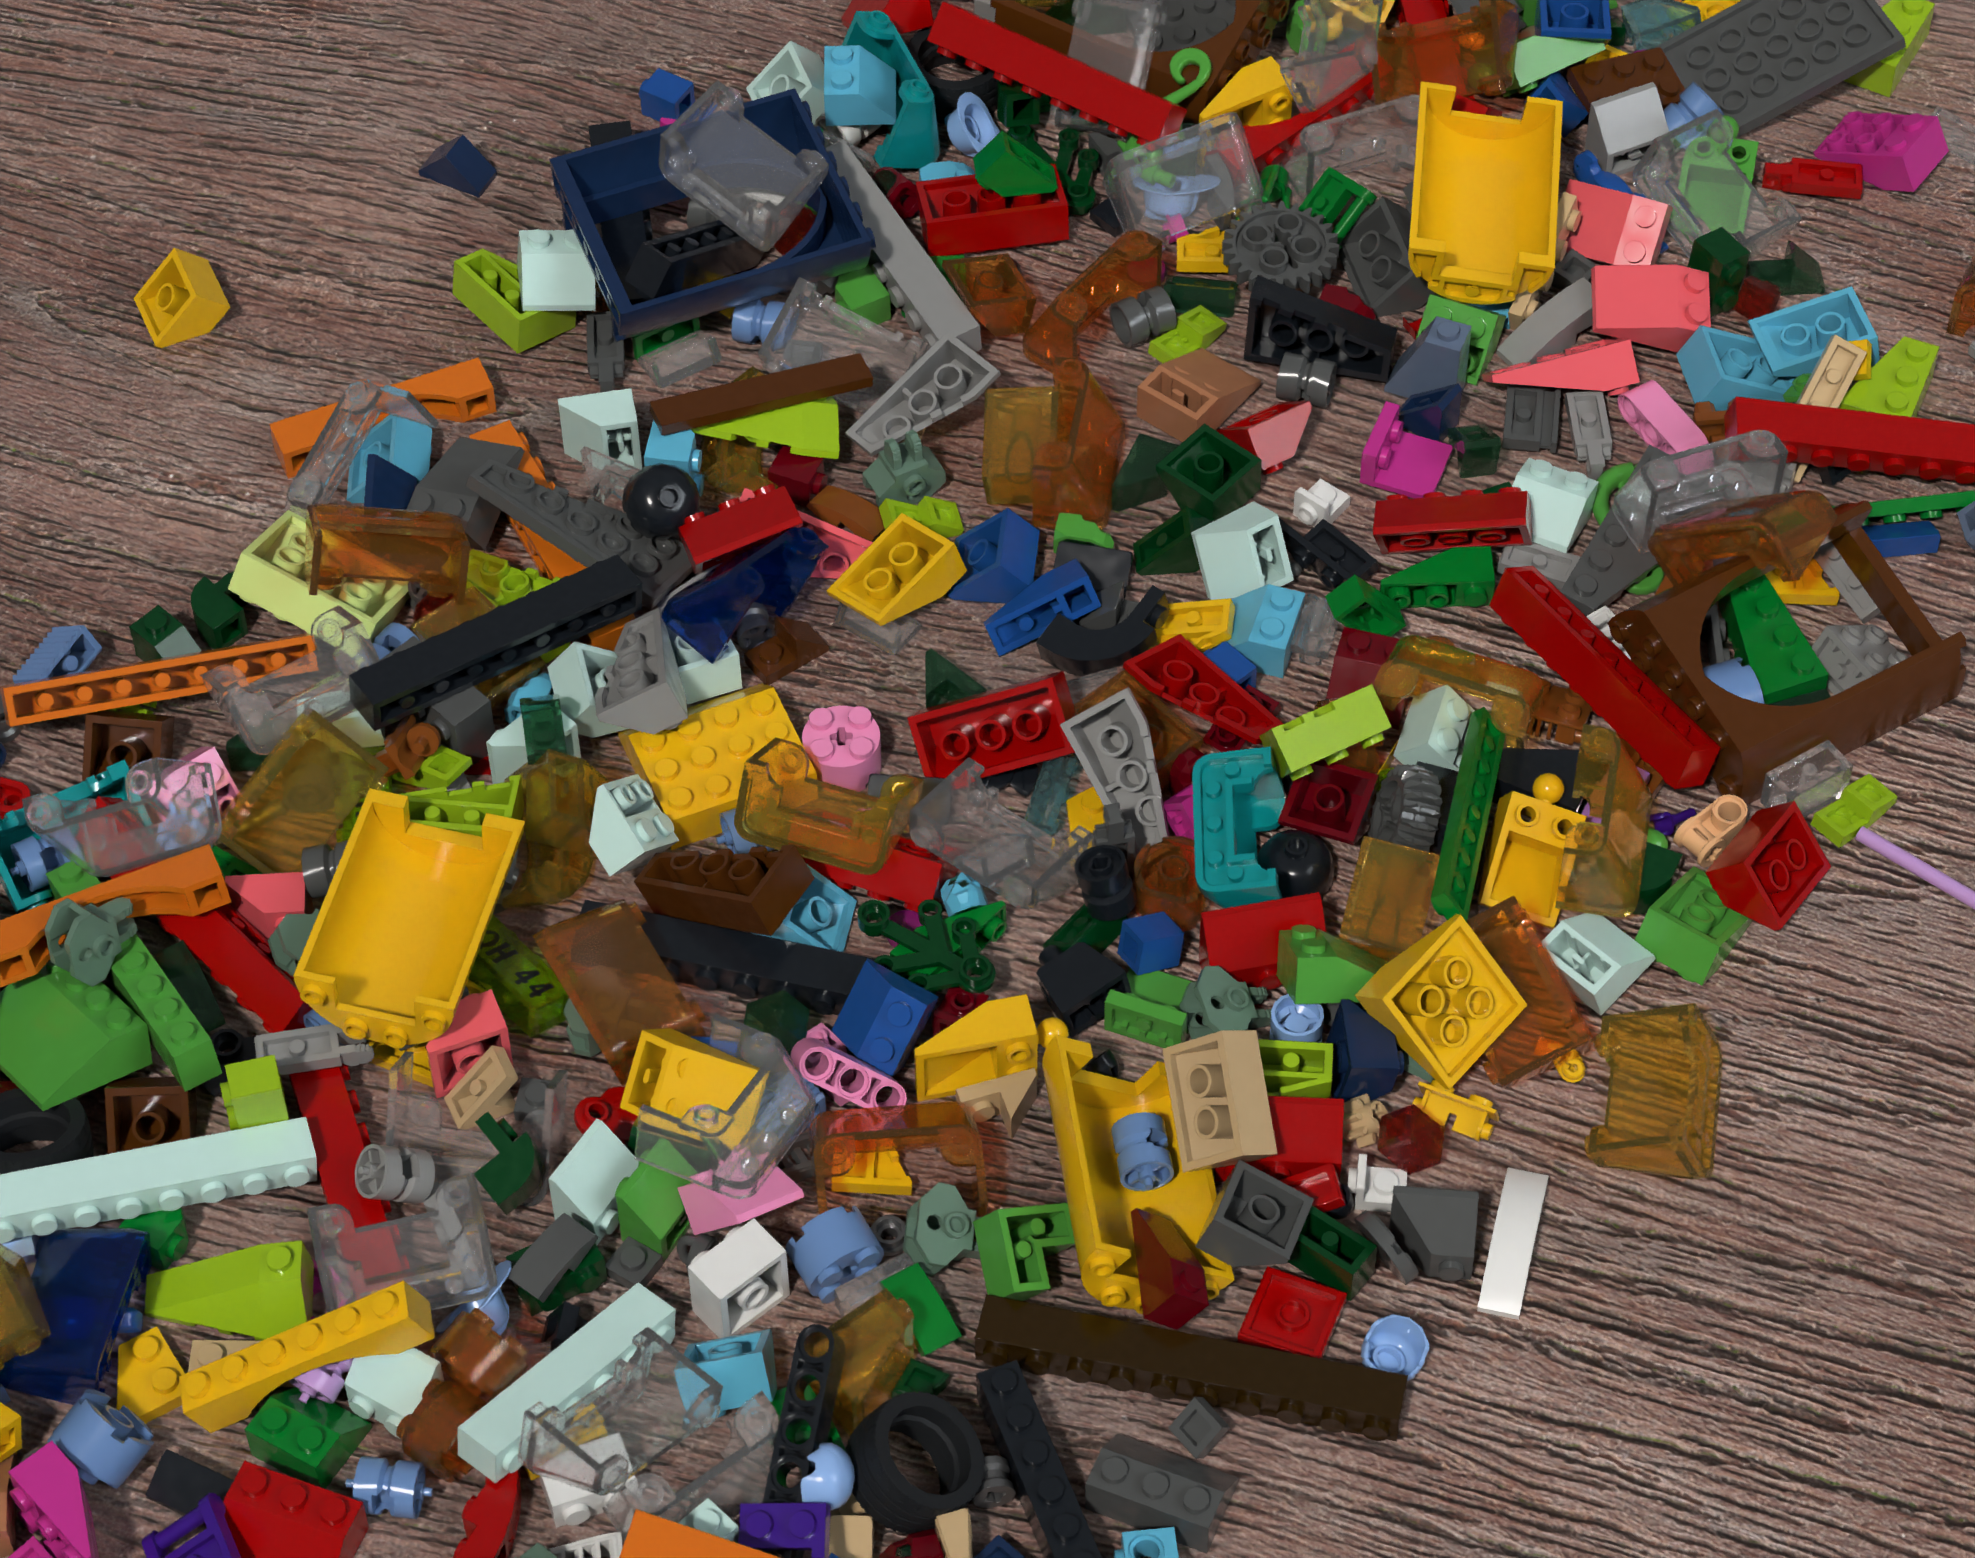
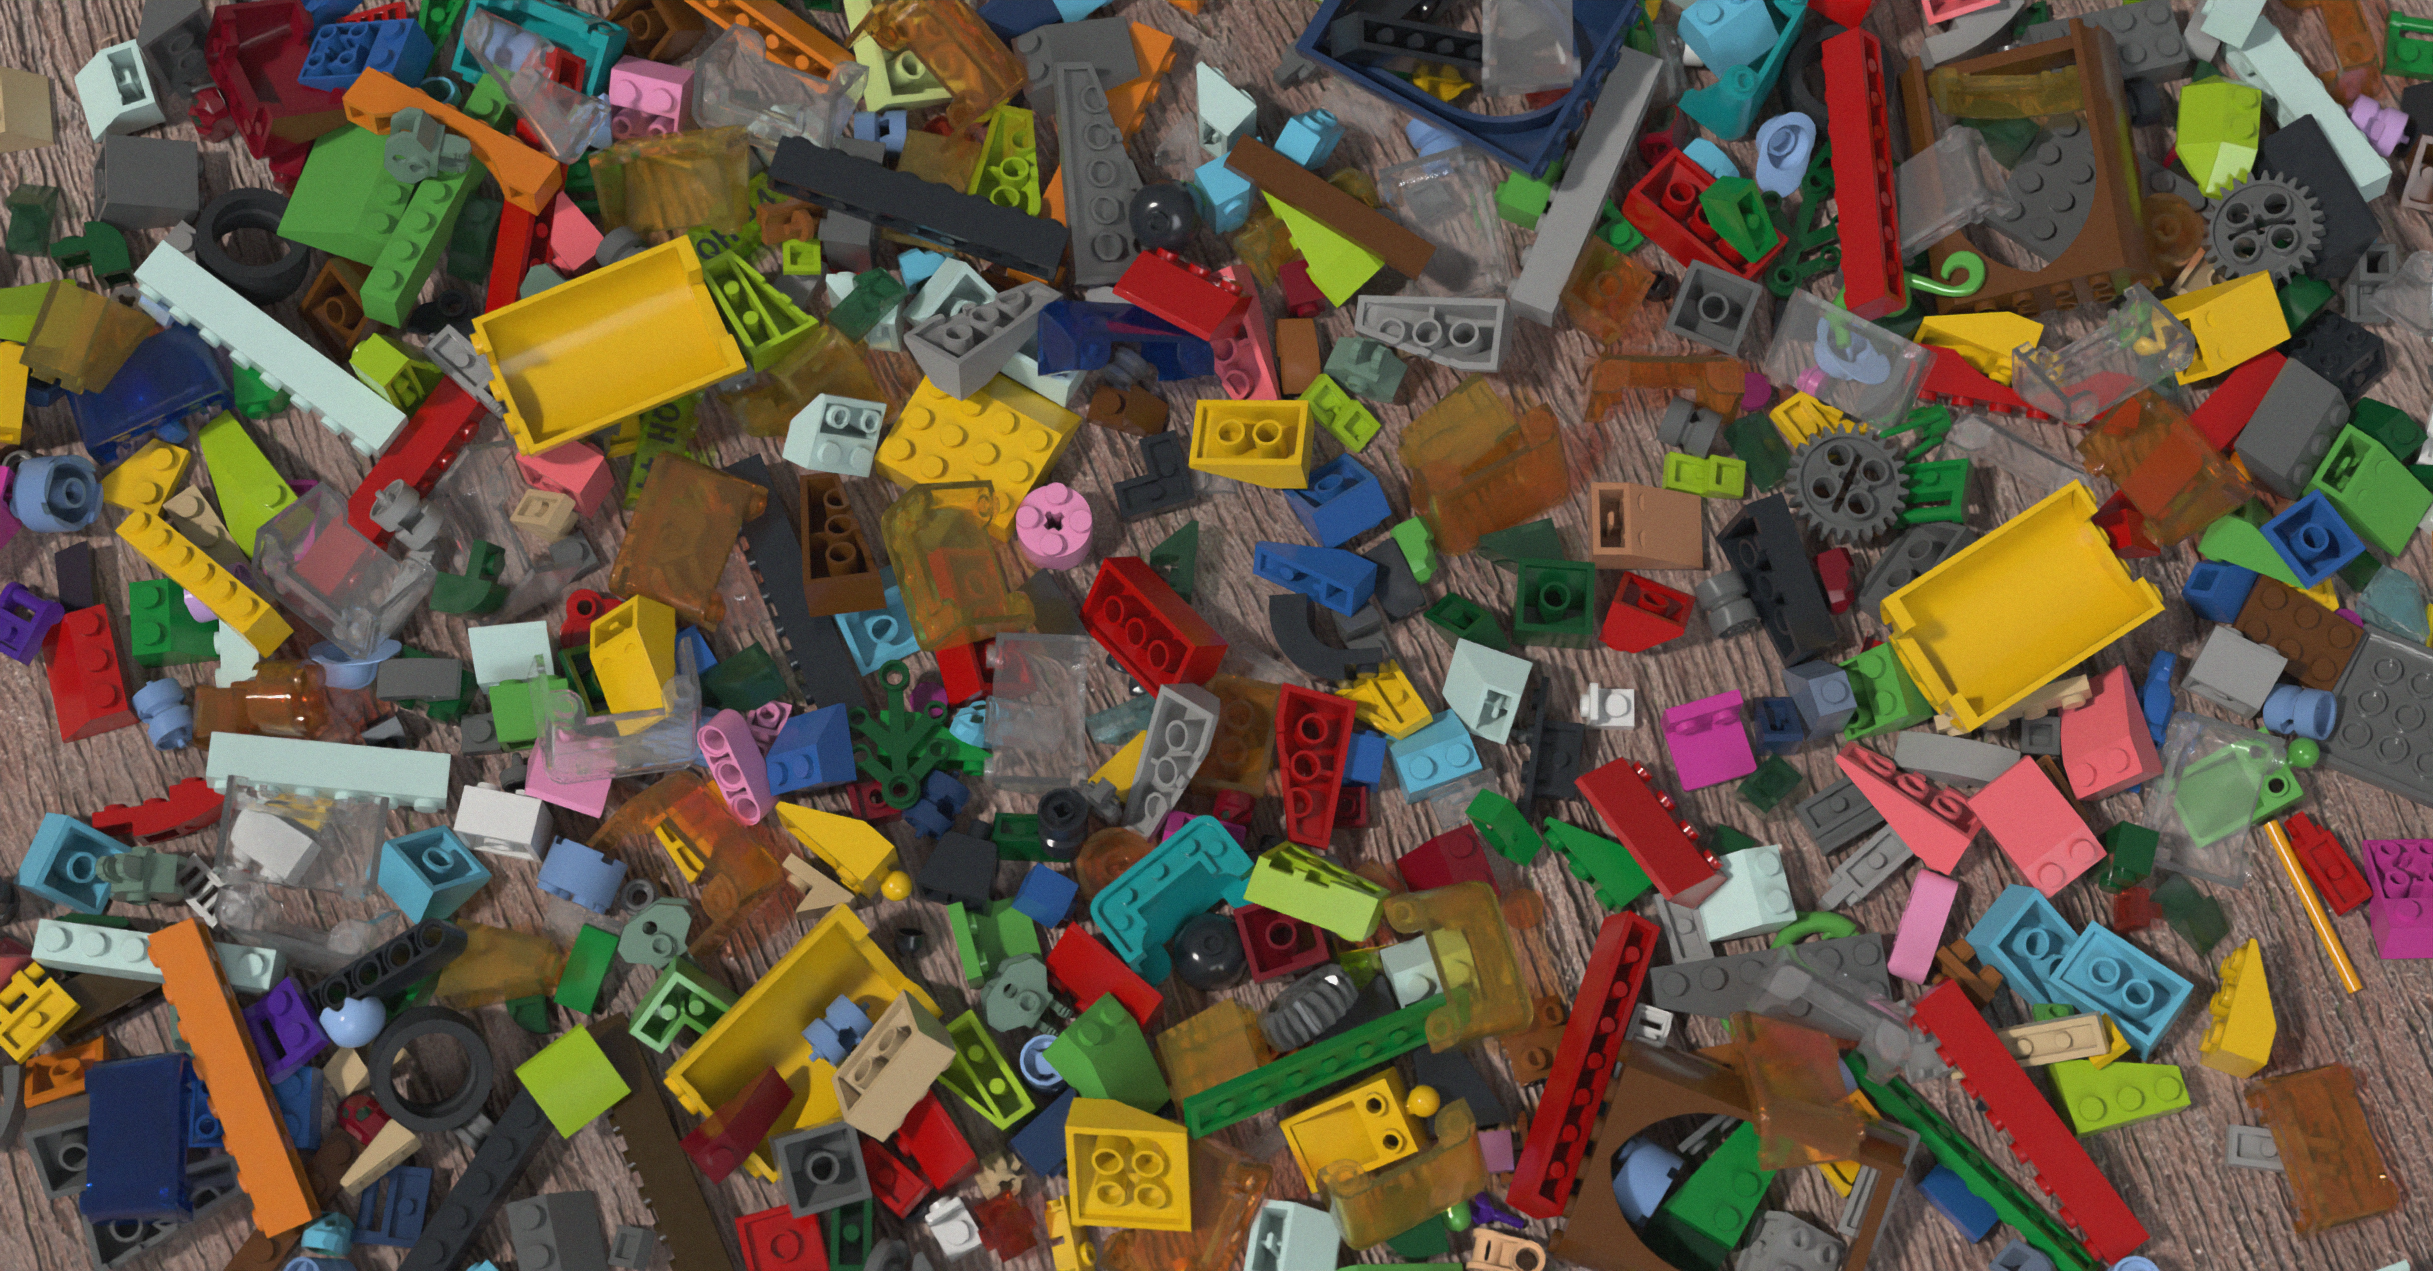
camera: 50 degrees right, 20 degrees up
none -> lime slope [514,1022,631,1140]
none -> dark blue wheel [901,769,973,841]
none -> black plate [1113,430,1196,523]
none -> medium azure brick [1272,108,1346,171]
none -> dark grey slope [1662,259,1763,356]
none -> yellow slope [2198,938,2277,1079]
none -> light orange axle [2263,819,2363,995]

